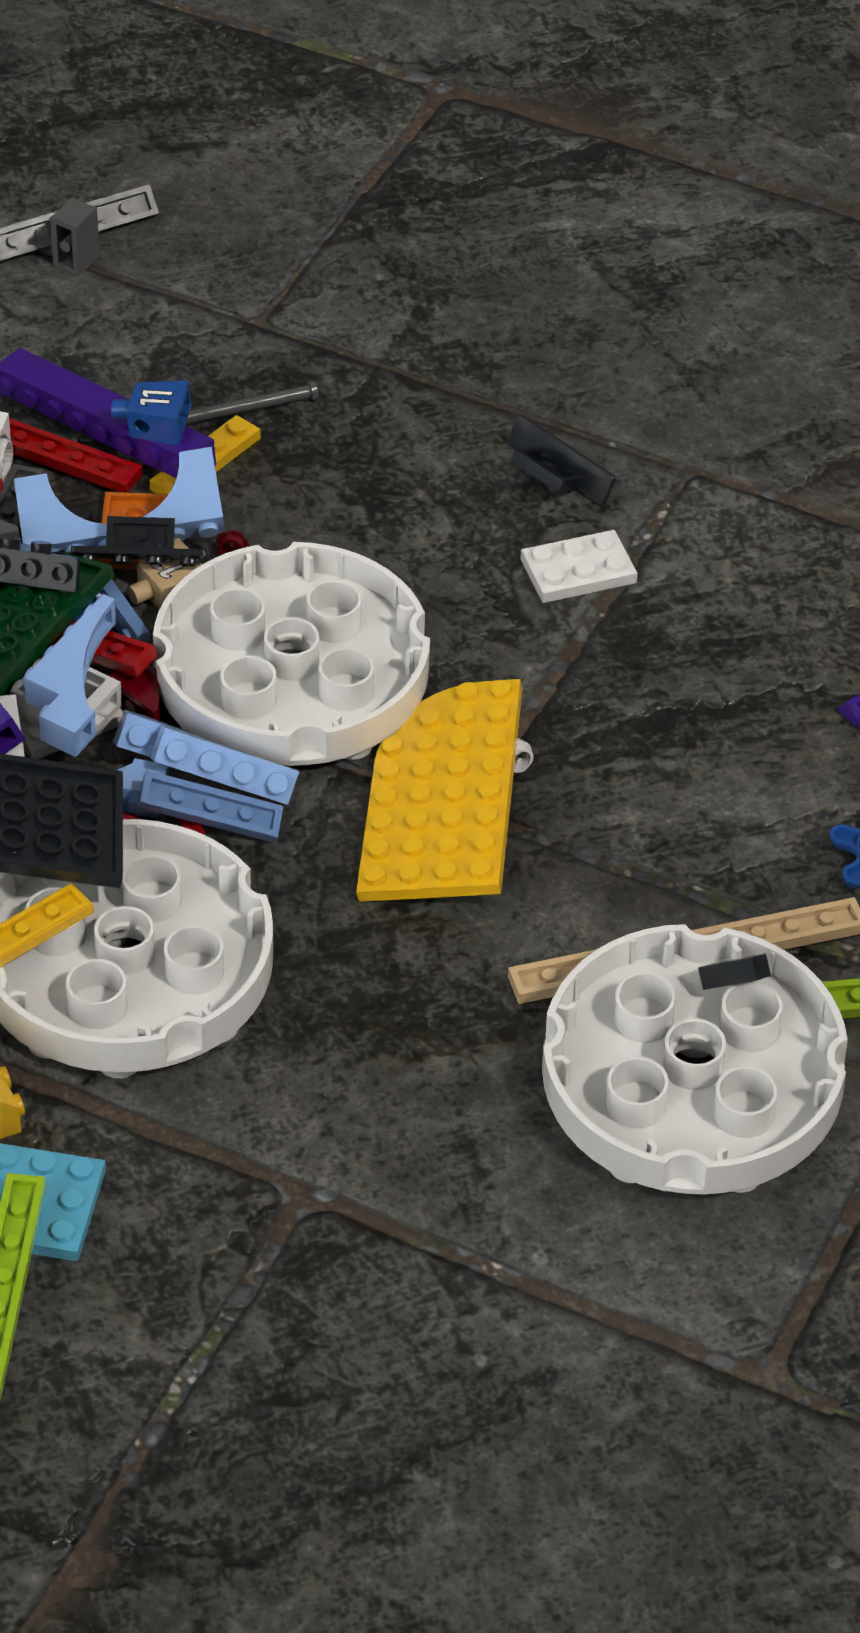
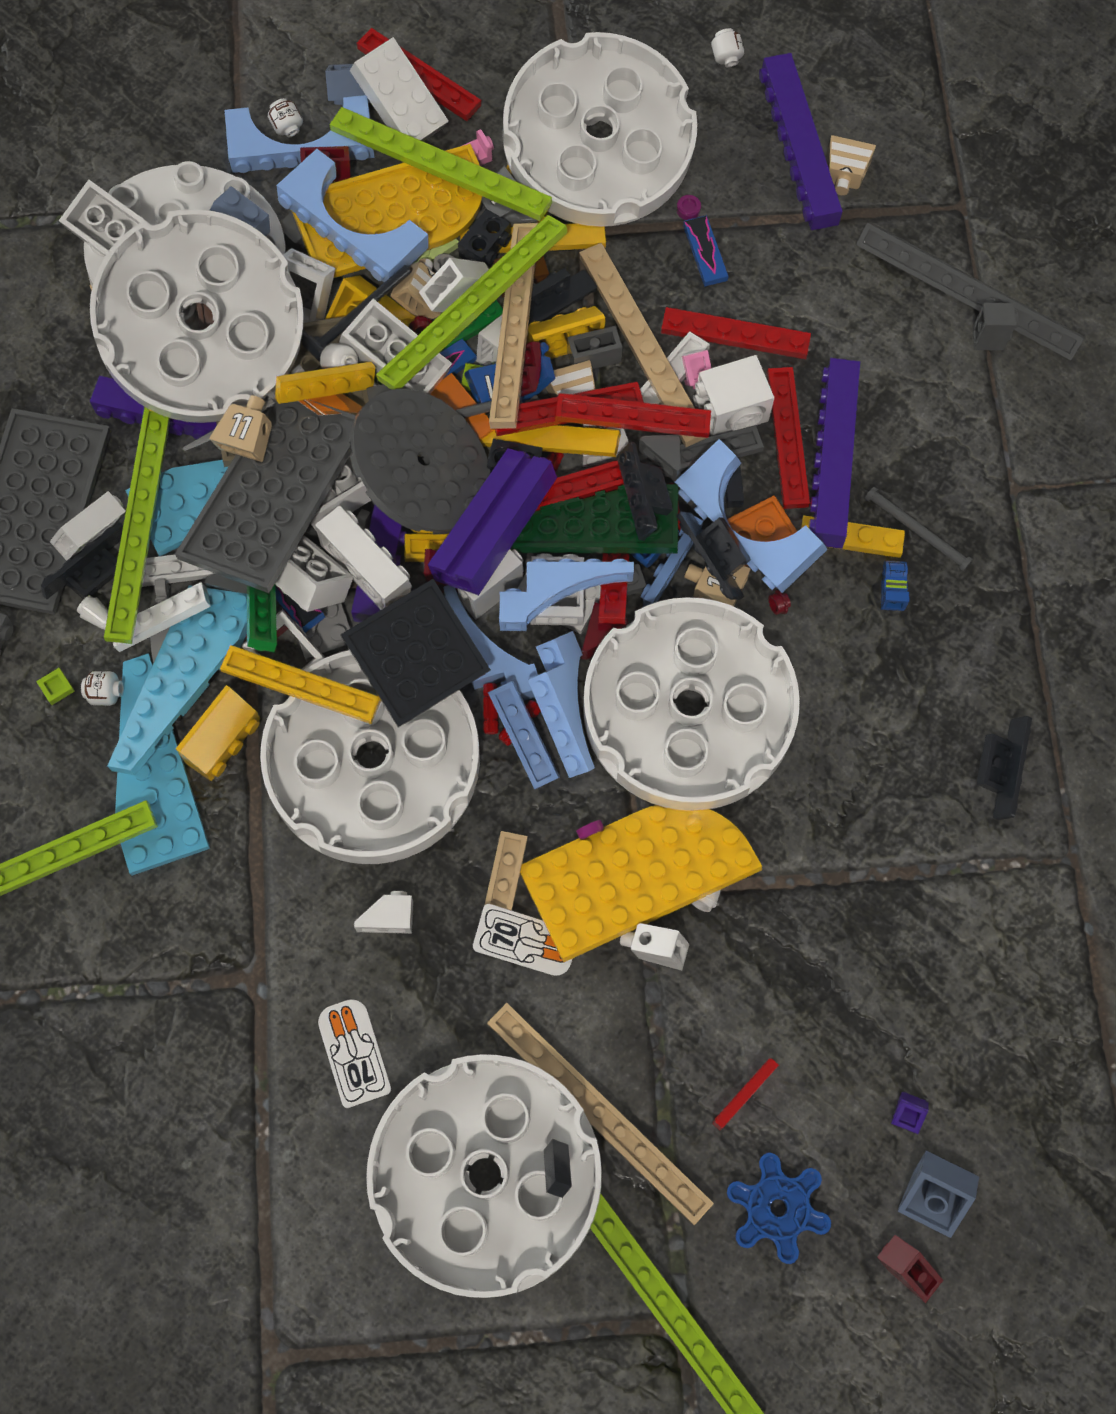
camera: 60 degrees right, 25 degrees up
blue torso [111,380,191,445] -> none
white plate [520,530,638,603] -> none
none -> sticker [318,1000,391,1108]
none -> white slope [354,891,413,933]
none -> sticker [473,904,572,976]
none -> tan plate [484,831,528,911]
none -> magenta tile [576,820,605,840]
none -> white torso [620,923,689,970]
none -> red tile [712,1058,779,1131]
none -> blue leg [881,561,909,611]

